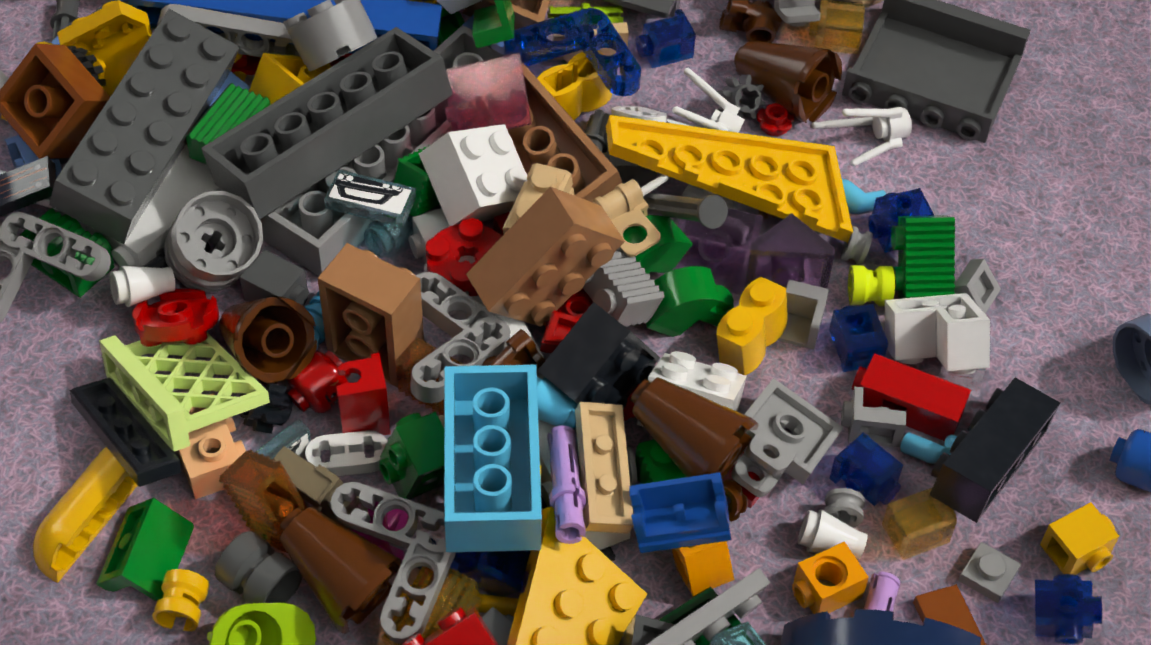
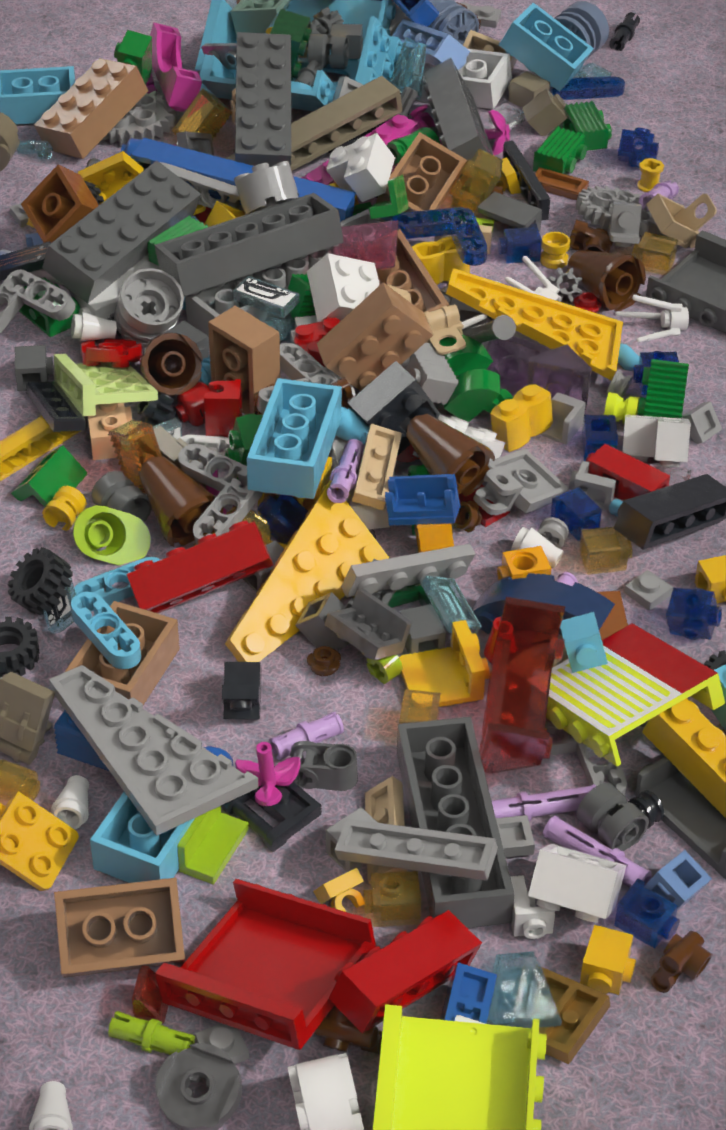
camera: 15 degrees right, 10 degrees down
none -> dark grey brick [15,345,54,391]
none -> yellow wheel [540,232,570,269]

